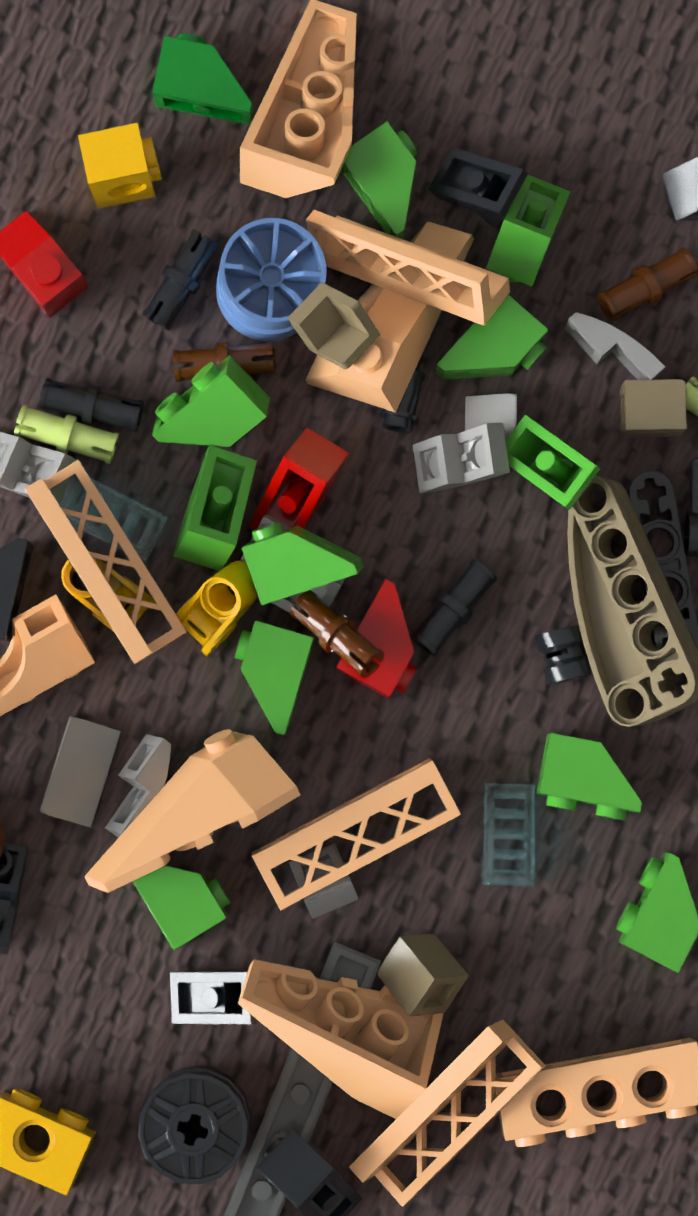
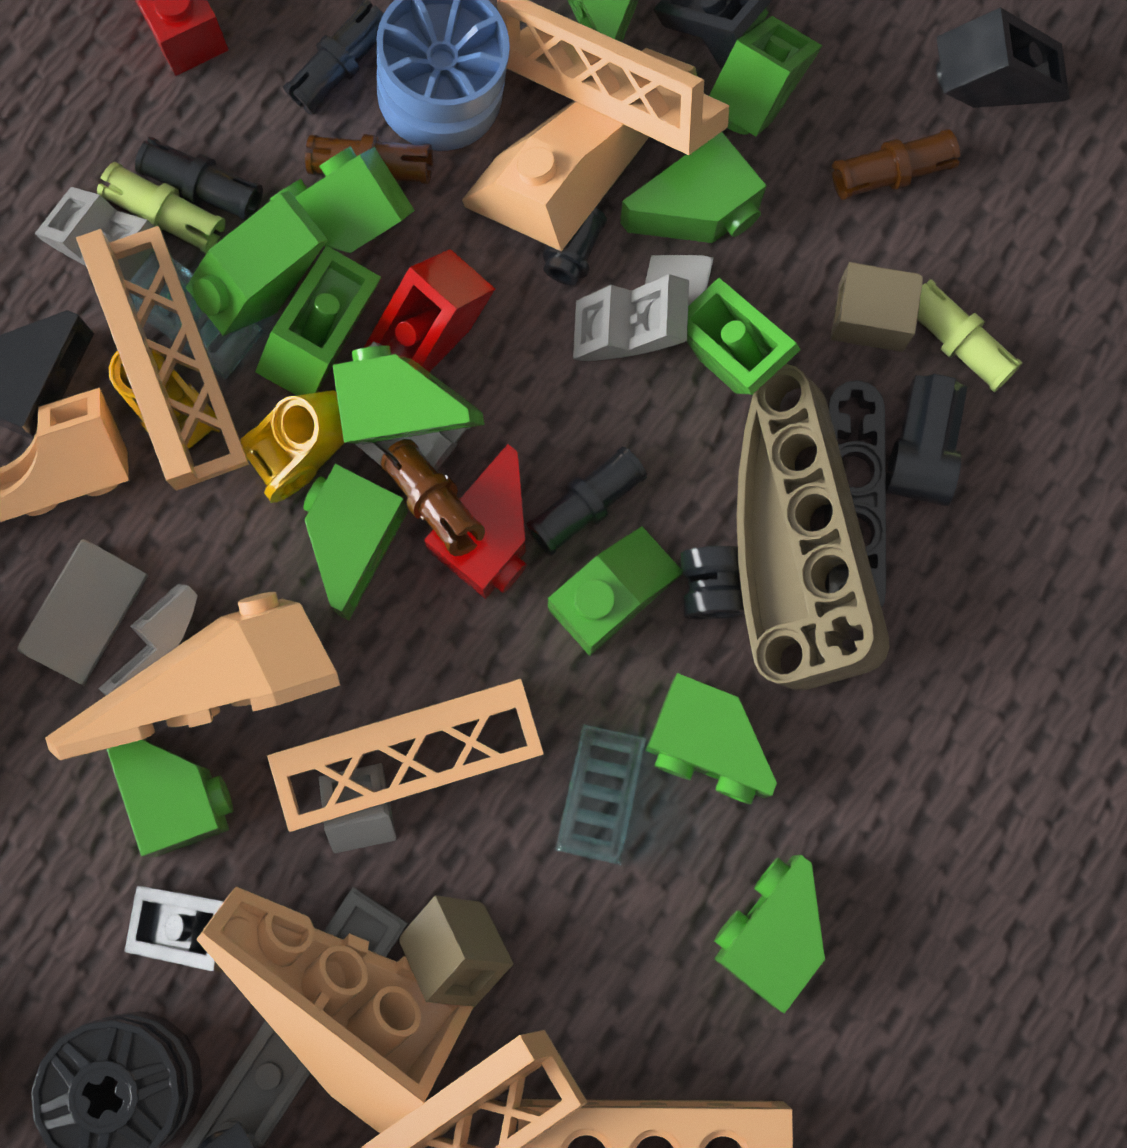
camera: 10 degrees right, 5 degrees down
dark tan panel [288,282,381,370] -> none
light grey slope [564,312,665,380] -> none
none -> bright green slope [185,191,328,336]
none -> bright green slope [548,526,683,656]

